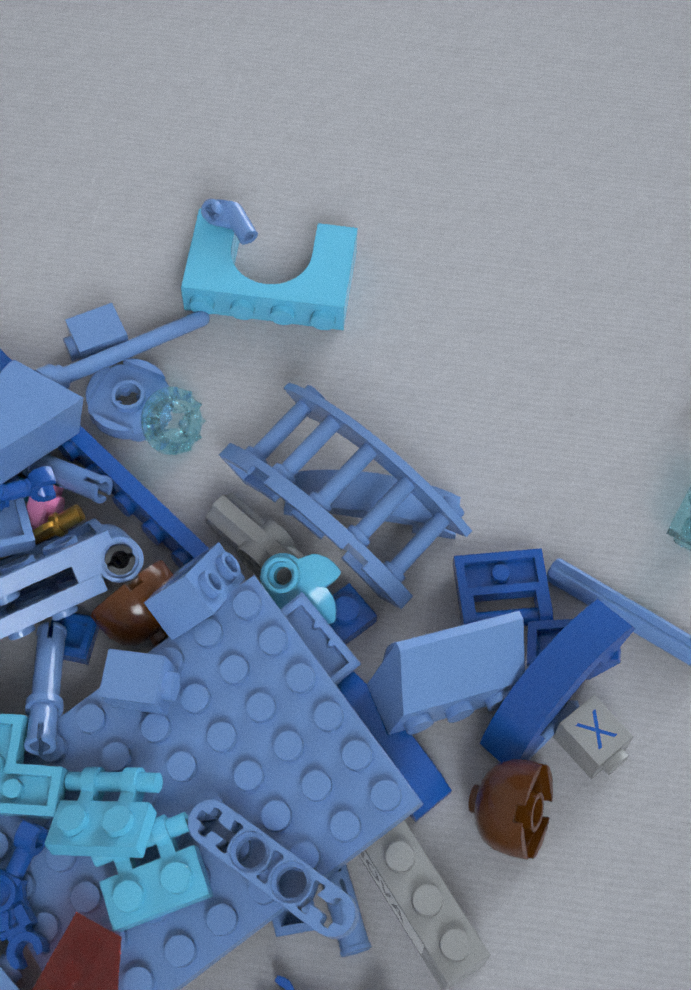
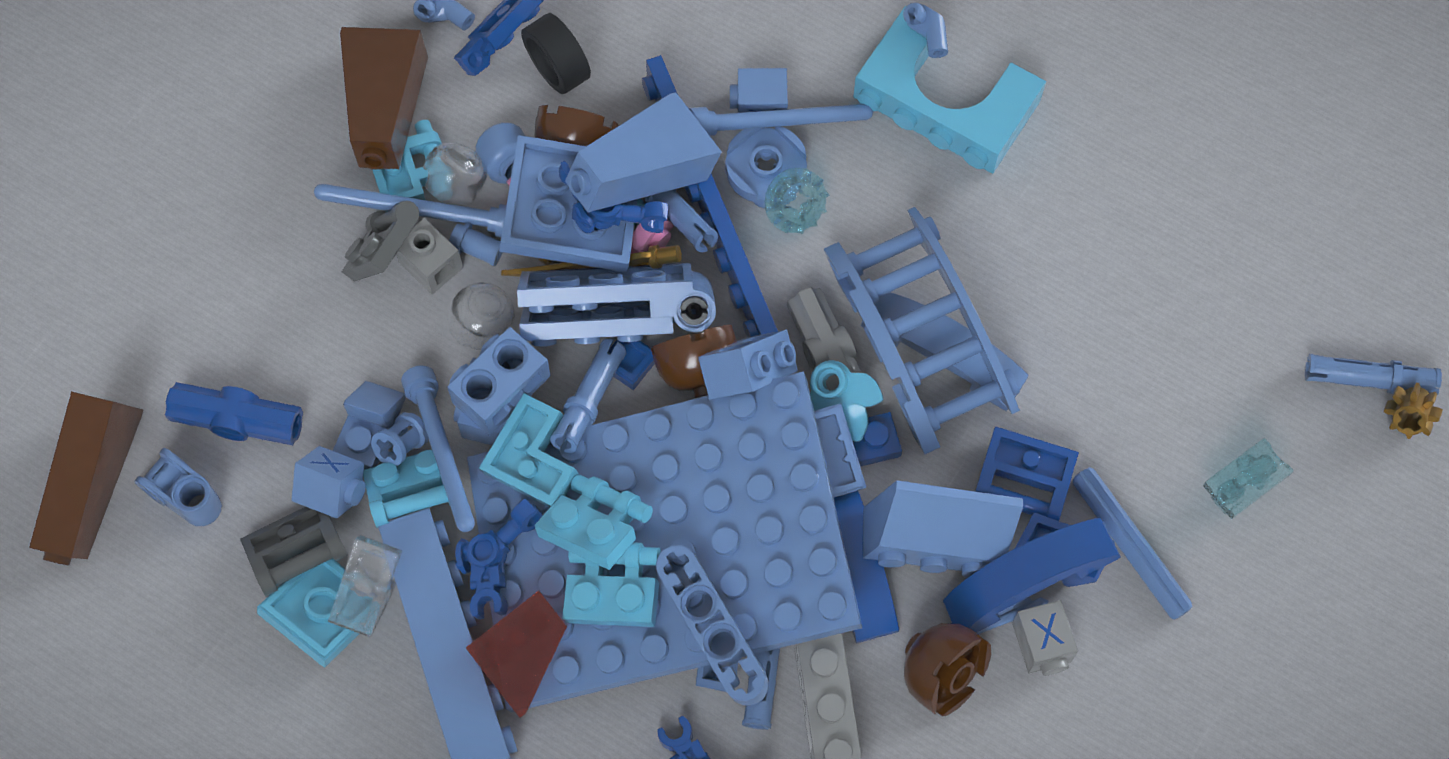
camera: 25 degrees right, 5 degrees up
medium blue brick [98,649,180,715] -> none

